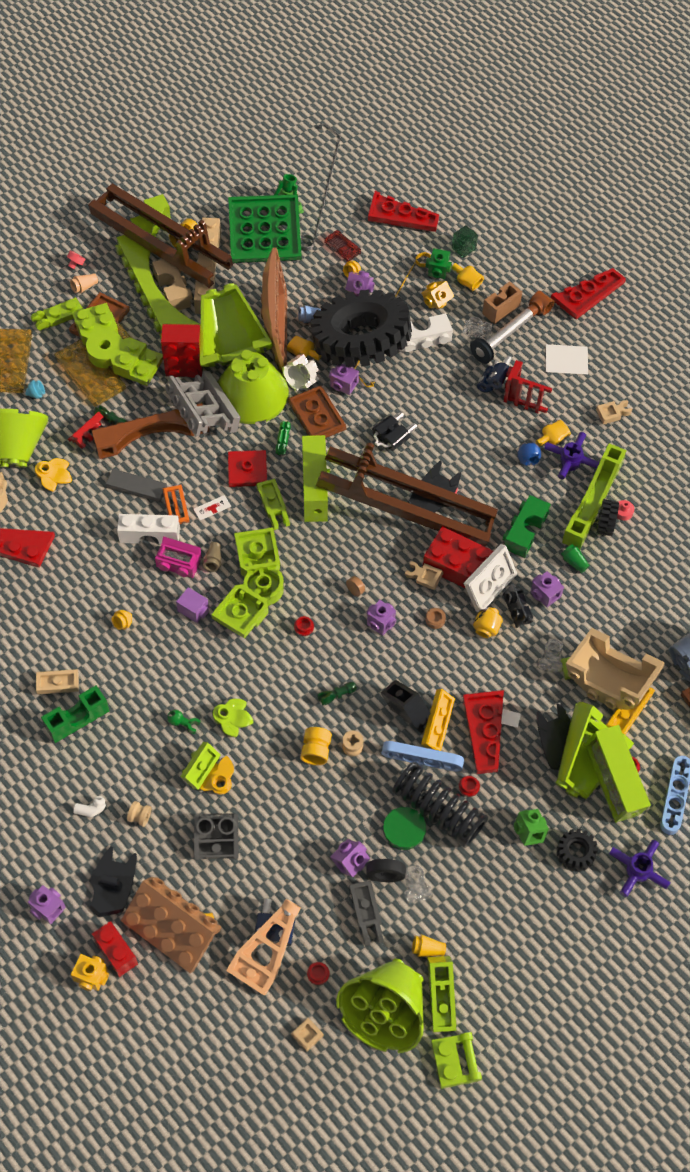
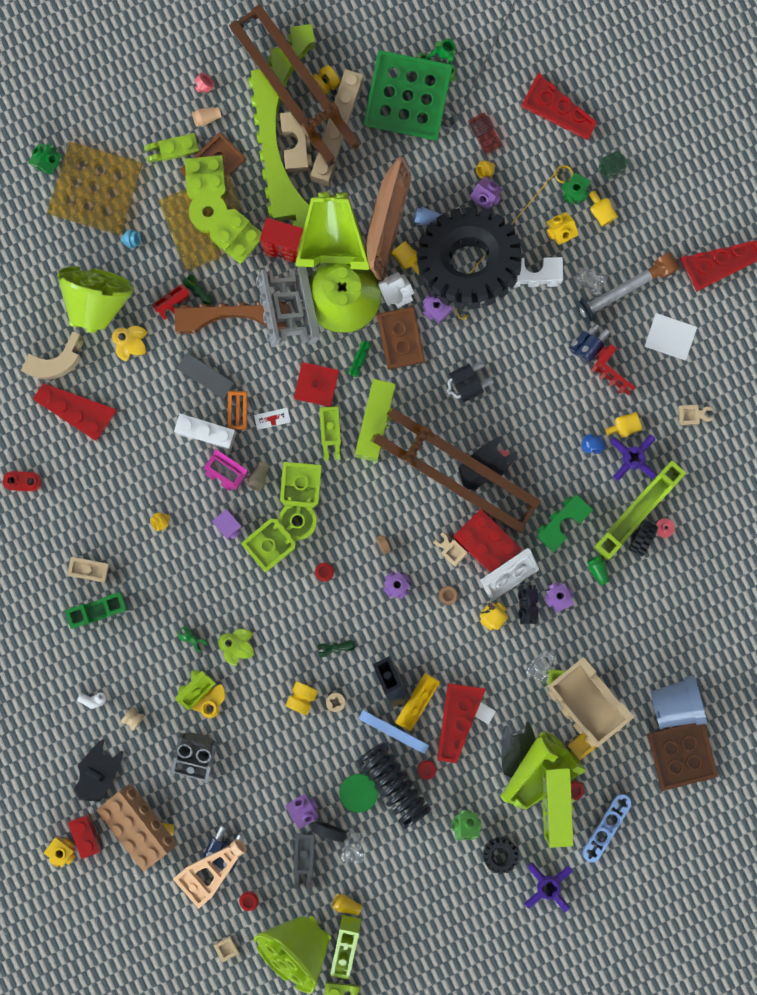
camera: 20 degrees right, 25 degrees up
medium lavender brick [28,885,66,925] -> none
medium nougat brick [482,281,522,324] -> none

